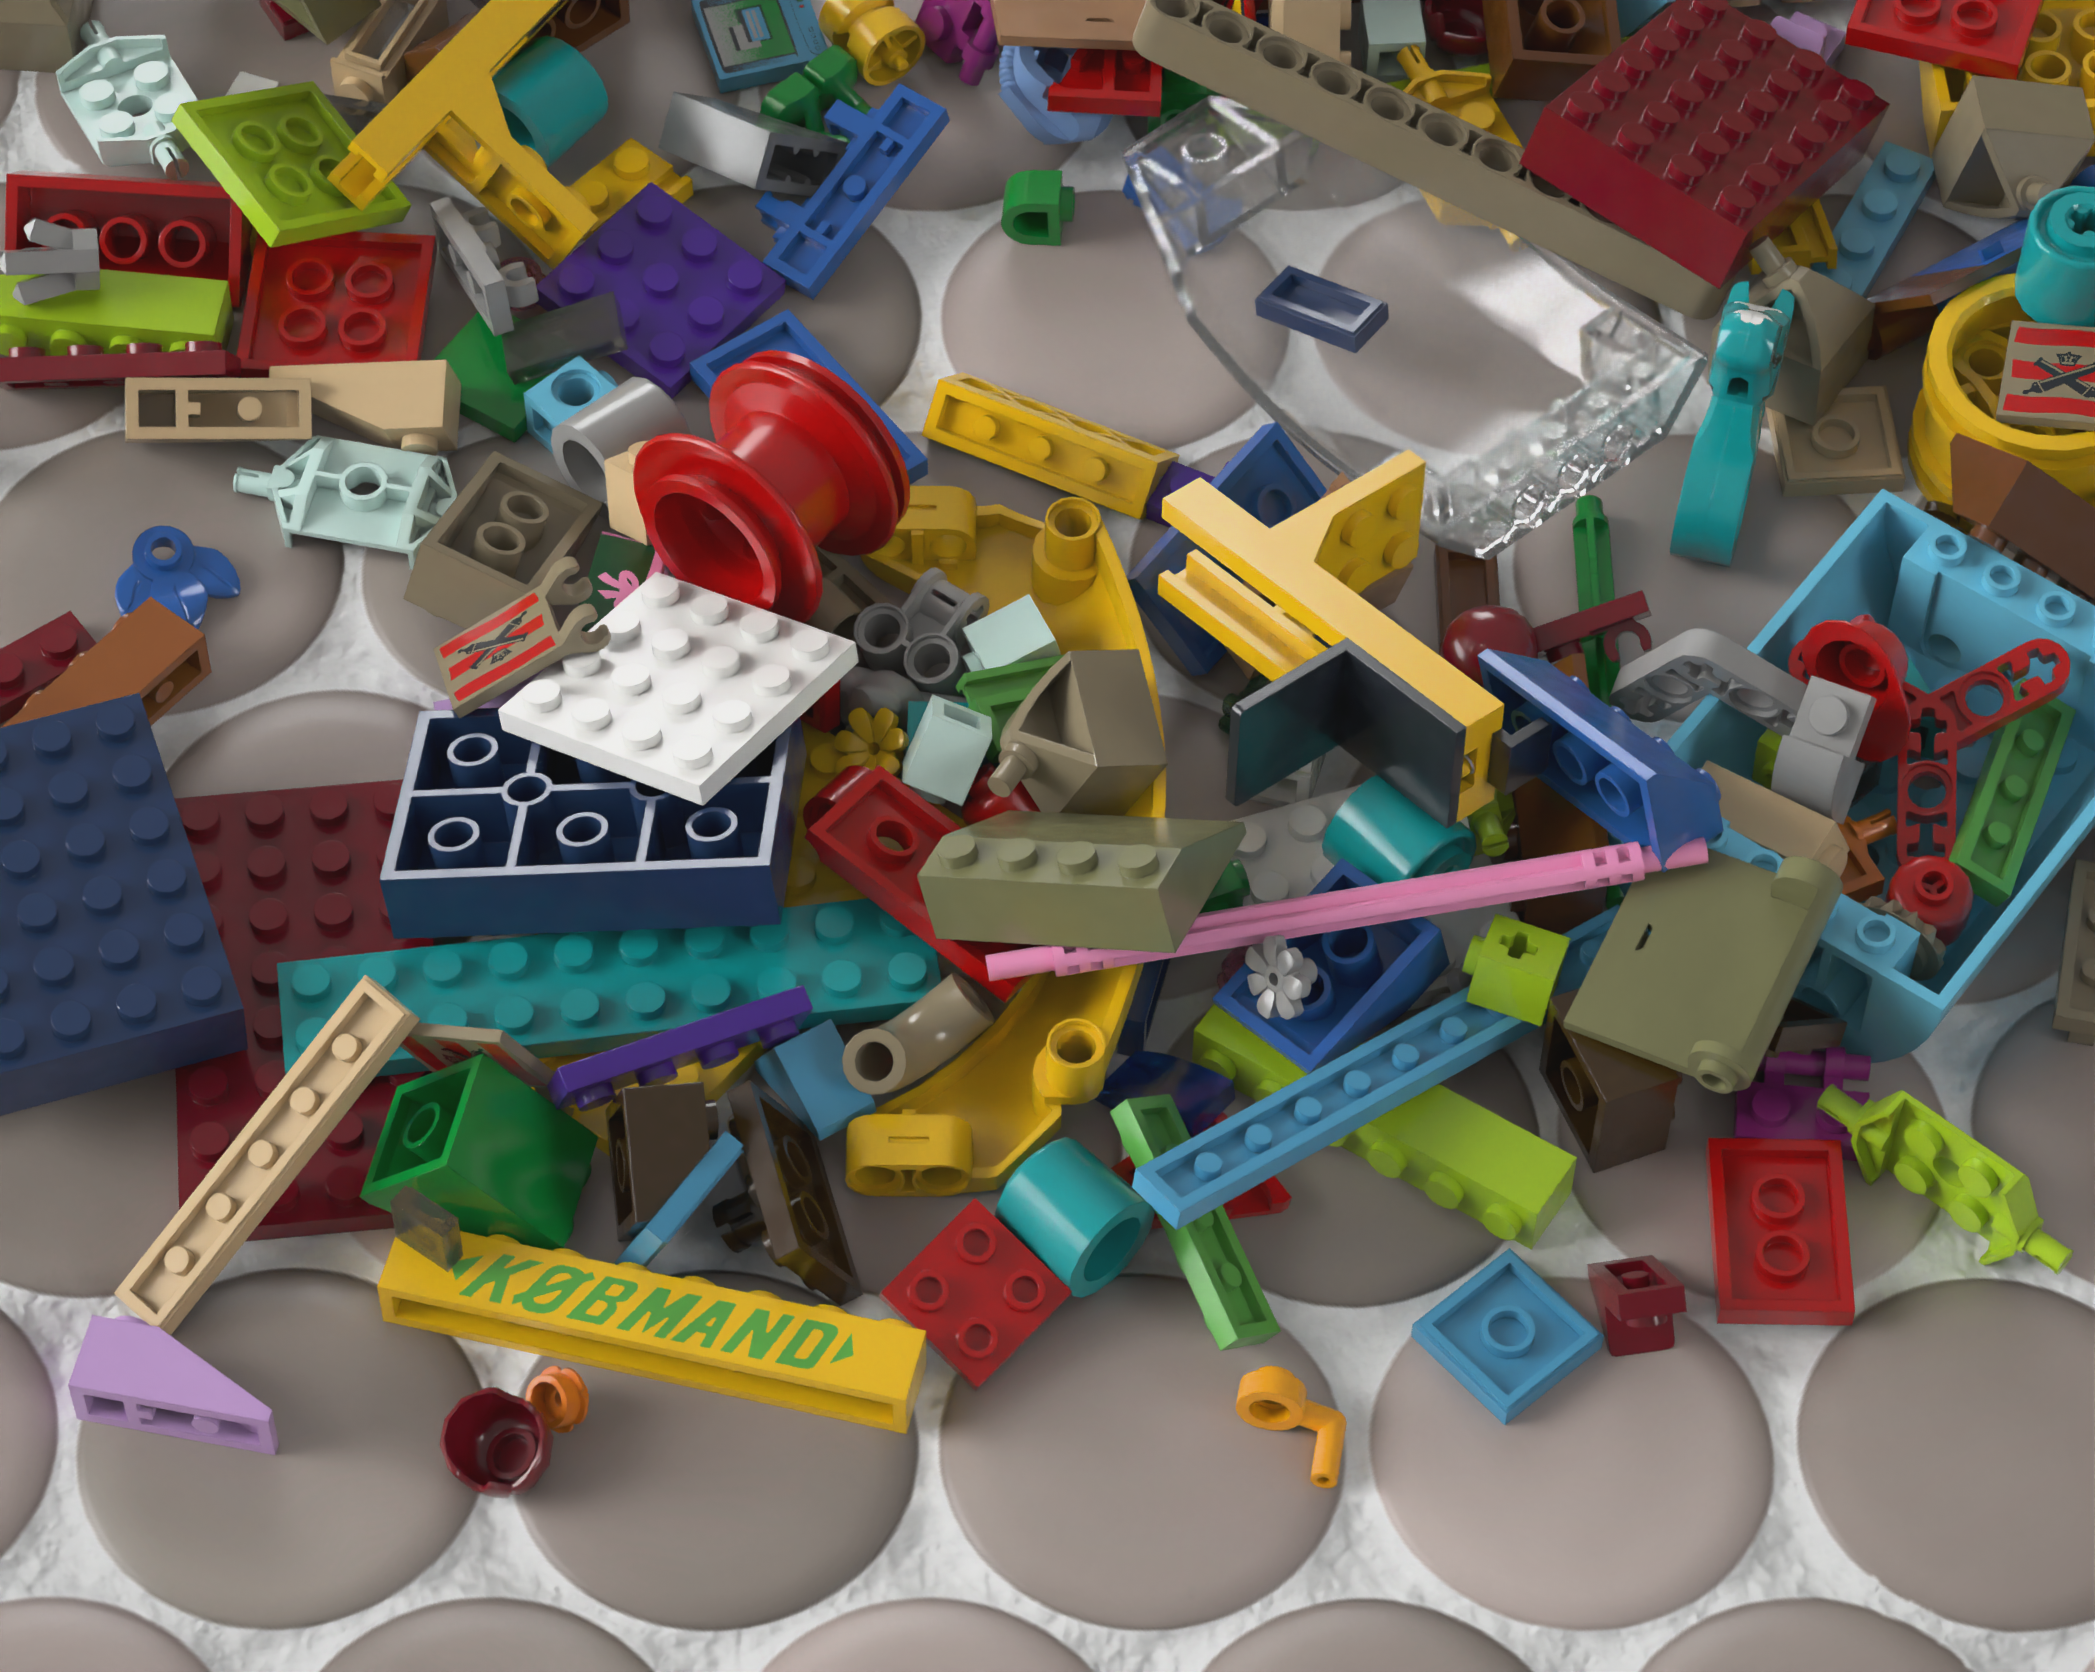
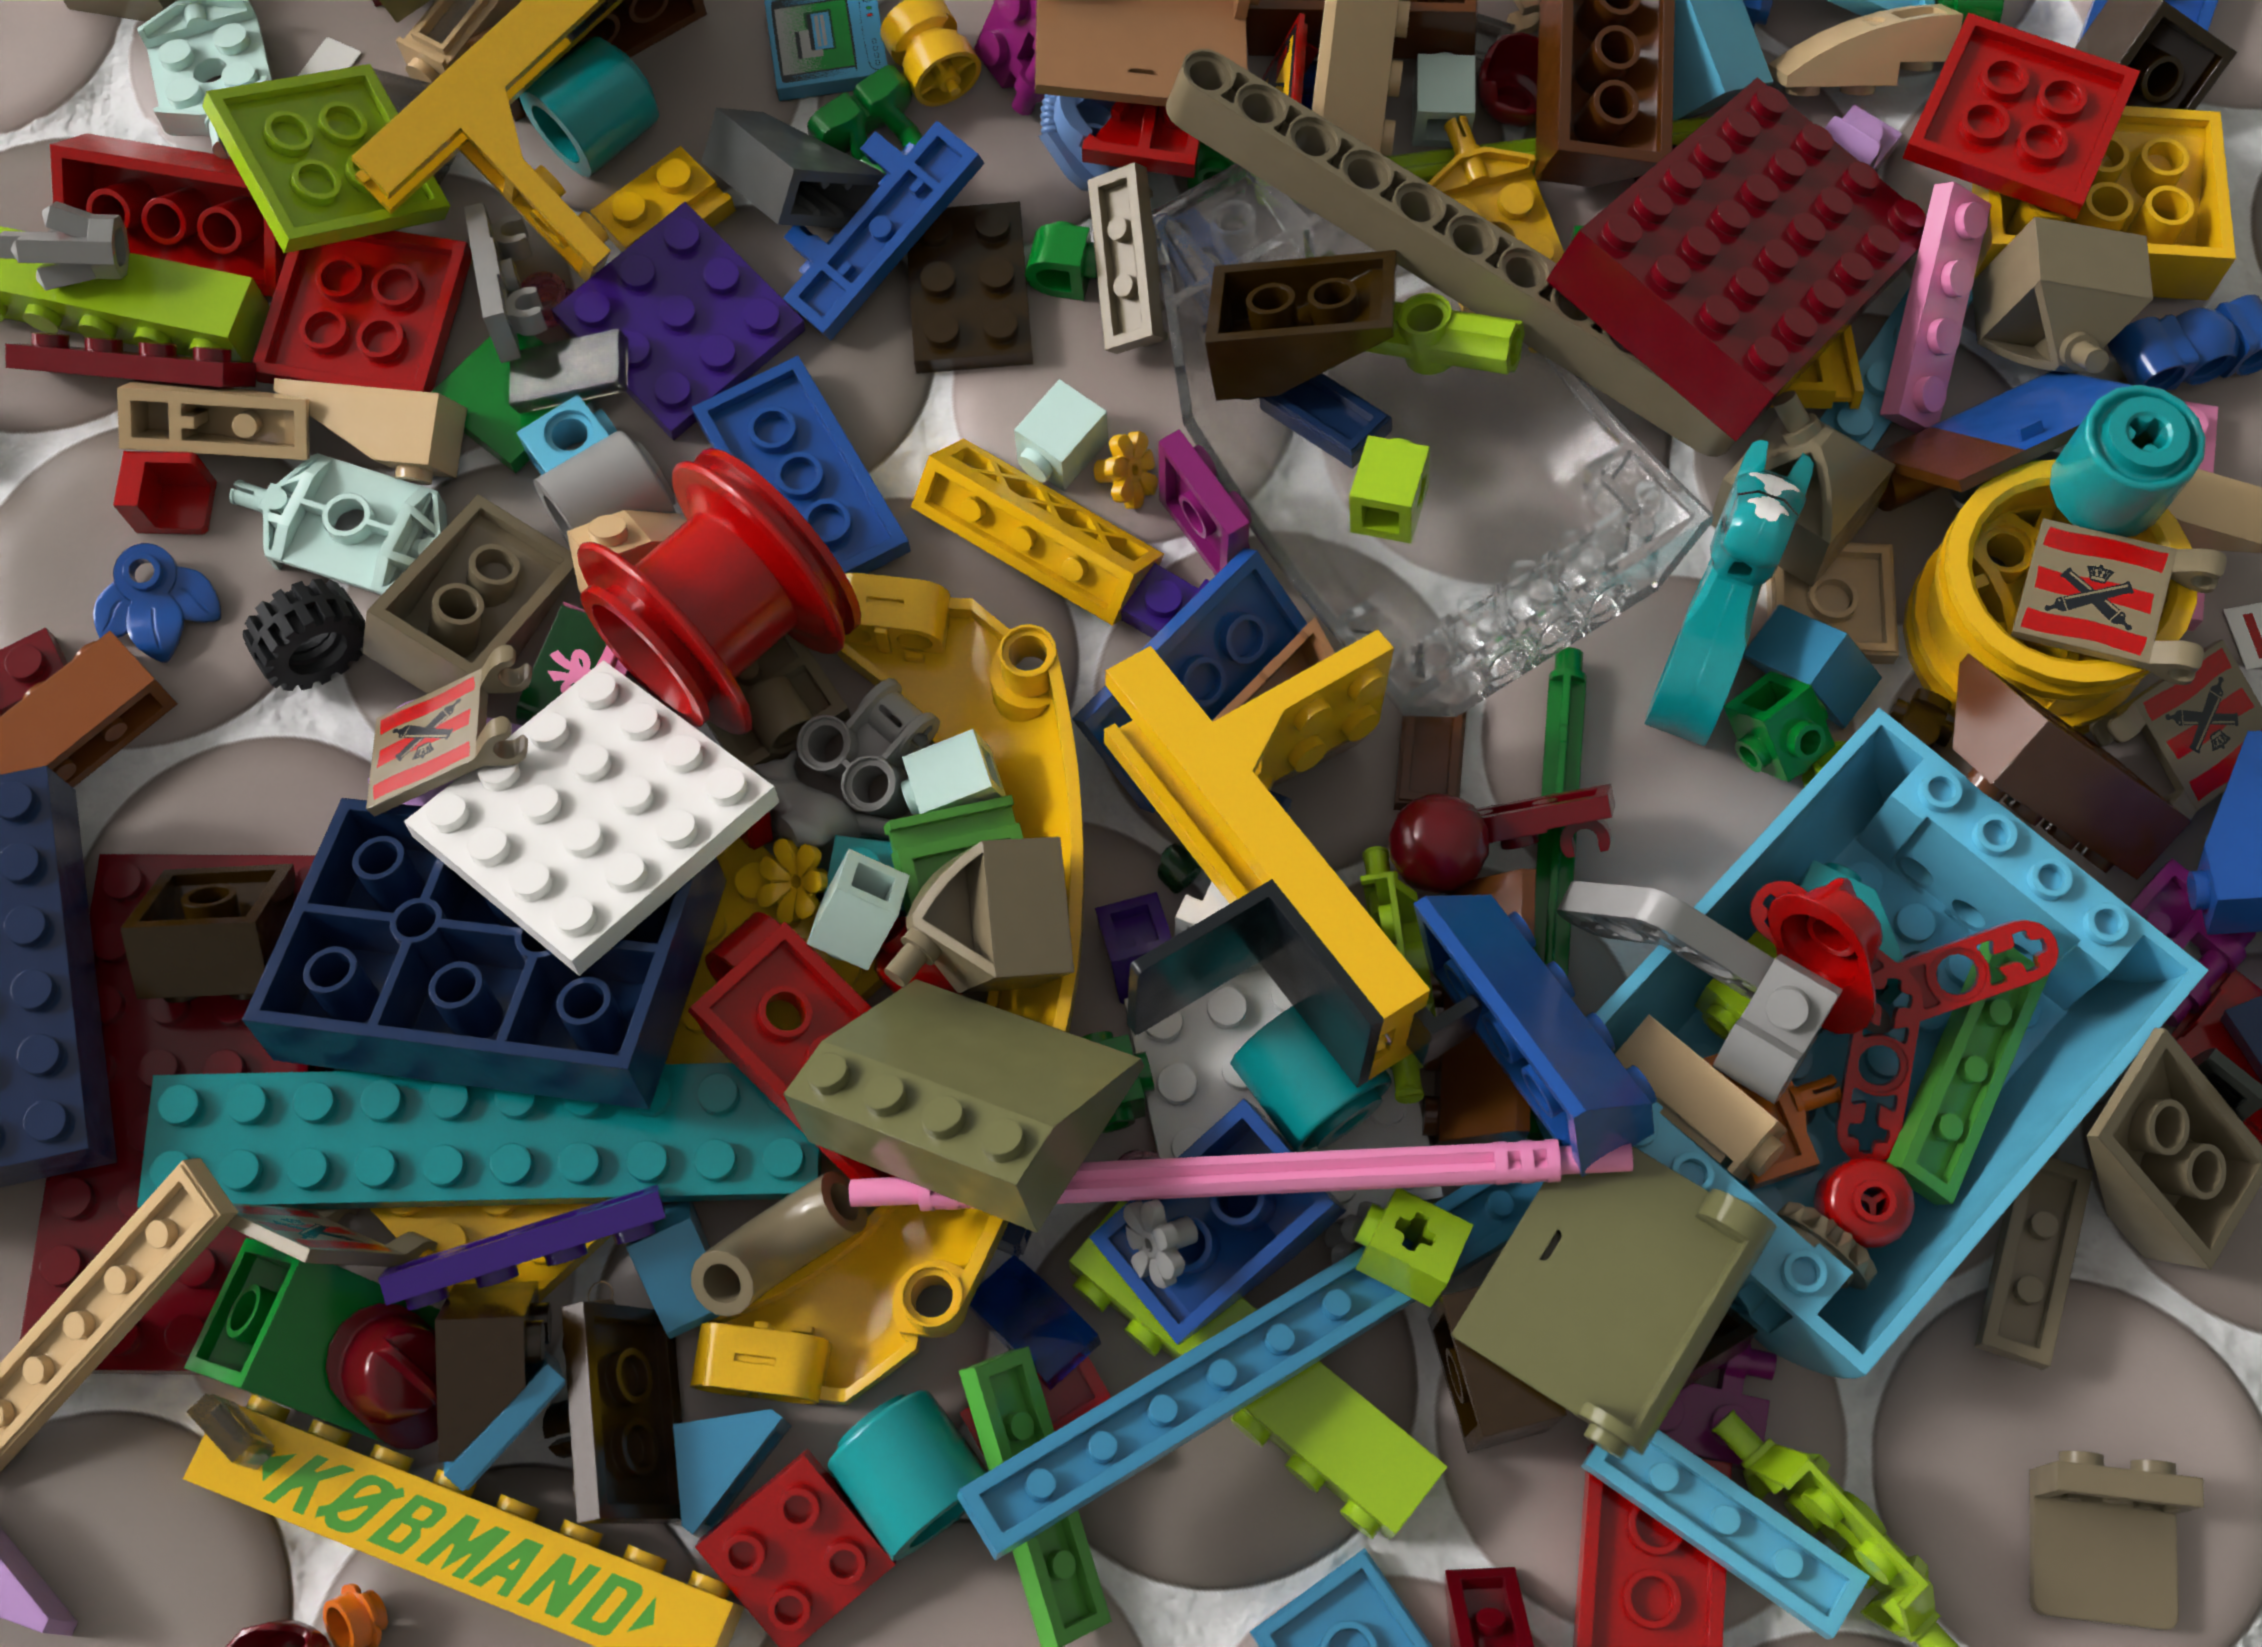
camera: 10 degrees right, 15 degrees up
none -> red panel [113,451,217,535]
none -> dark brown slope [120,864,295,1003]
none -> black tyre [243,579,365,691]
none -> dark red piece [325,1303,438,1450]
none -> dark azure slope [673,1409,792,1538]
none -> dark brown plate [907,201,1033,374]
none -> light aqua brick [1014,379,1108,491]
none -> plate [1088,162,1168,354]
none -> yellow plant [1093,431,1158,509]
none -> dark purple bracket [1095,892,1172,1004]
none -> magenta plate [1158,429,1252,576]
none -> dark brown slope [1205,250,1397,401]
none -> lime brick [1349,435,1430,544]
none -> lime piece [1365,293,1525,375]
none -> medium azure plate [1581,1429,1870,1640]
none -> green brick [1724,671,1835,782]
none -> dark azure slope [1743,604,1882,729]
none -> bright pink plate [1880,182,1991,433]

